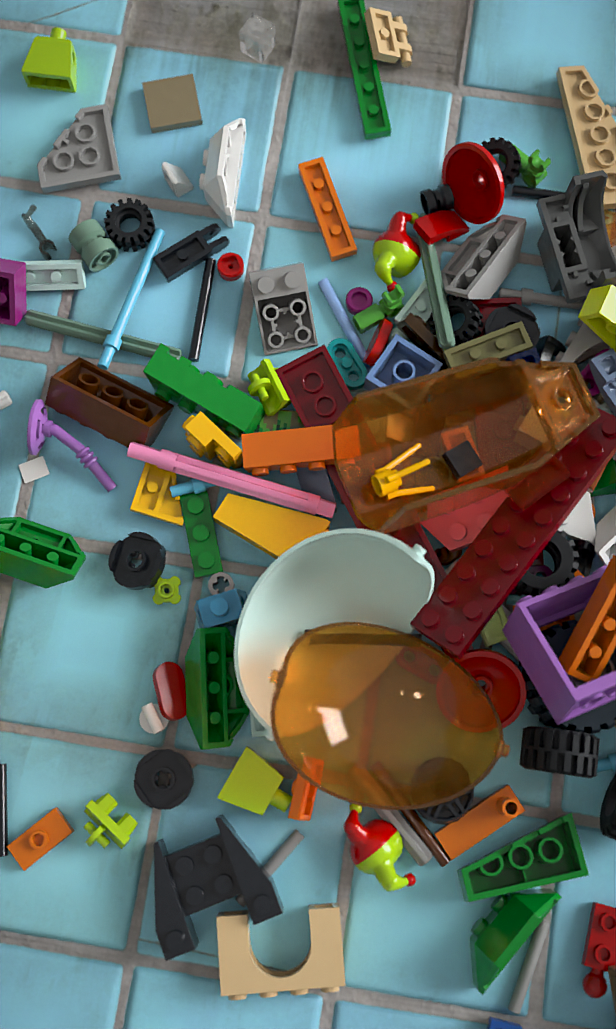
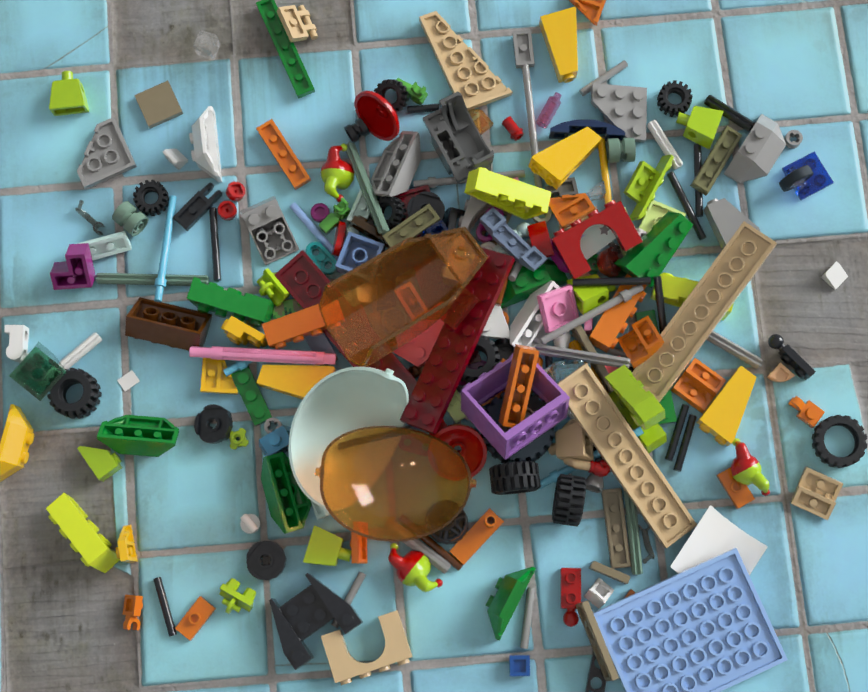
camera: 10 degrees left, 0 degrees up
medium lavender dish [27,399,117,492] -> none
red tile [153,662,186,721] -> none
yellow plant [371,443,435,500] -> none
red slope [413,210,470,246] -> none
black tile [442,440,483,480] -> none
green wedge [457,812,589,902] -> none
none -> red tile [226,182,246,201]

